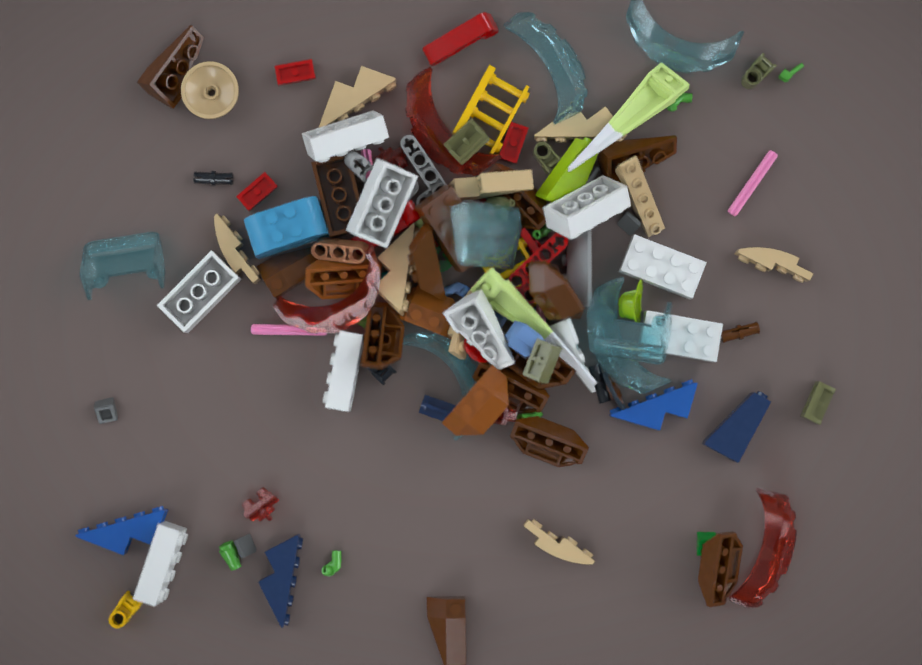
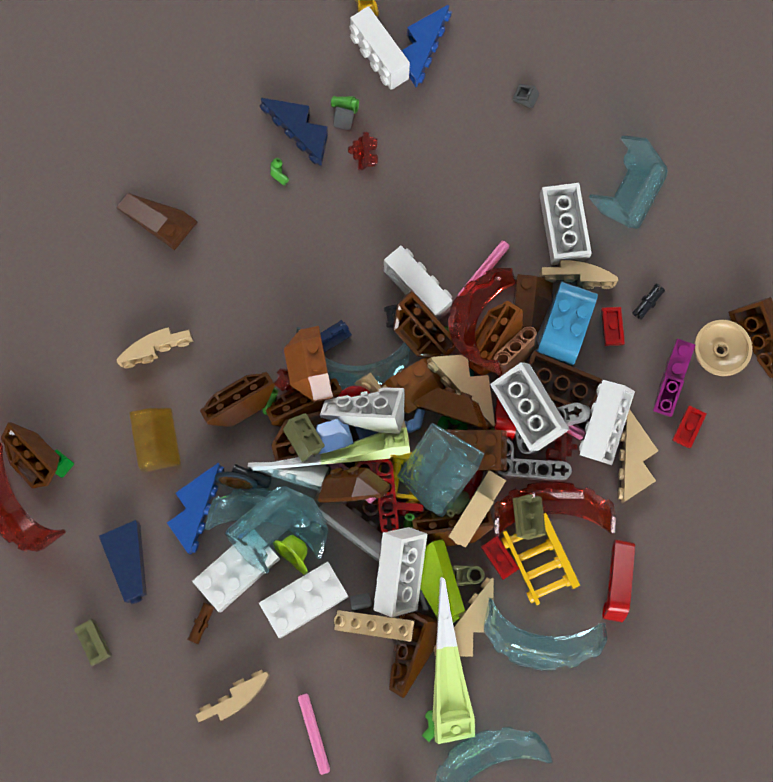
camera: 125 degrees right, 10 degrees down
none -> clear yellow slope [129,408,181,472]
none -> magenta slope [653,338,695,417]

